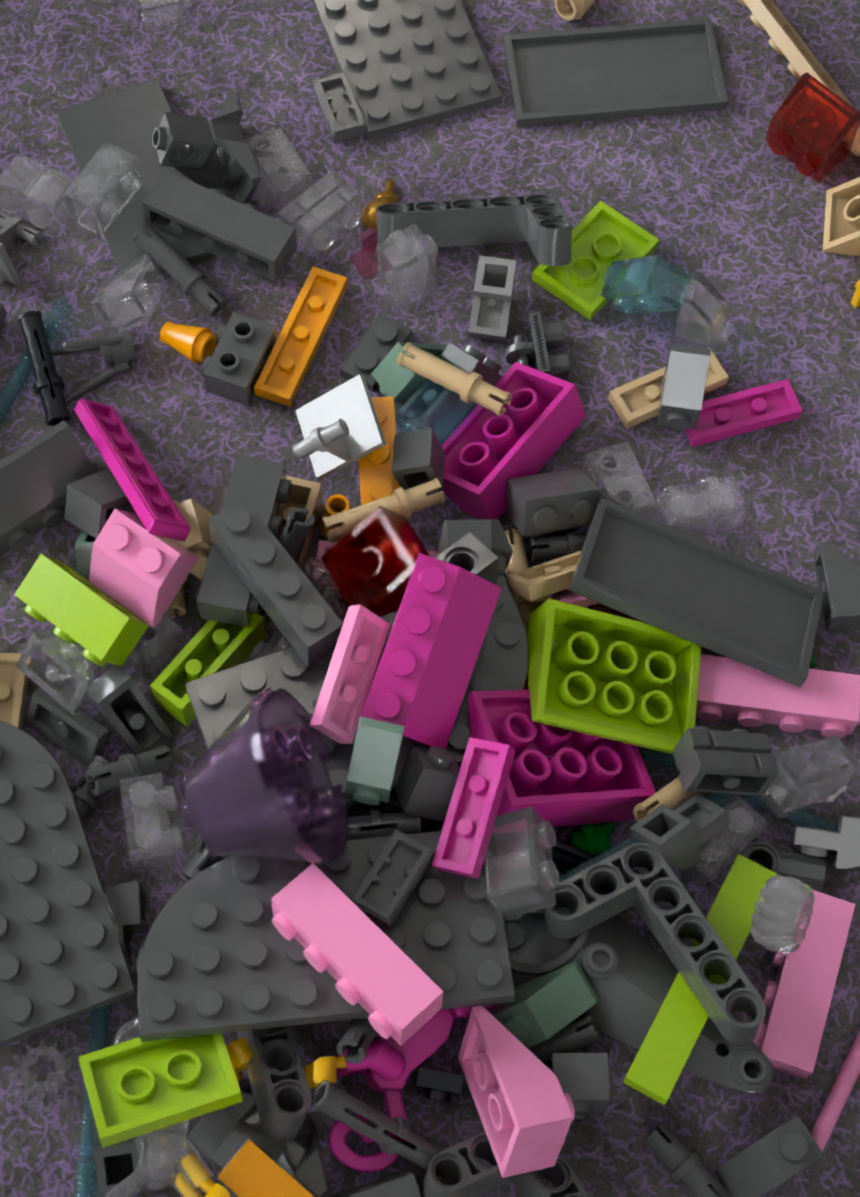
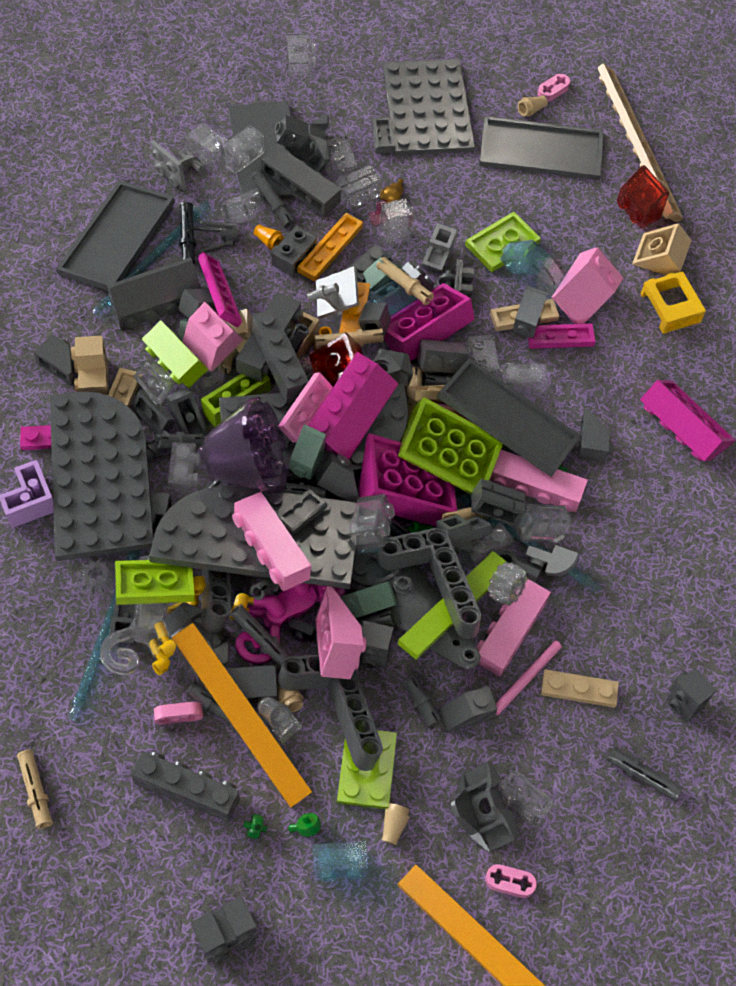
camera: 10 degrees right, 5 degrees down
dark grey beam [376,194,572,266] -> none
dark pink plate [431,737,516,879] -> none
none -> bright pink slope [552,247,623,324]

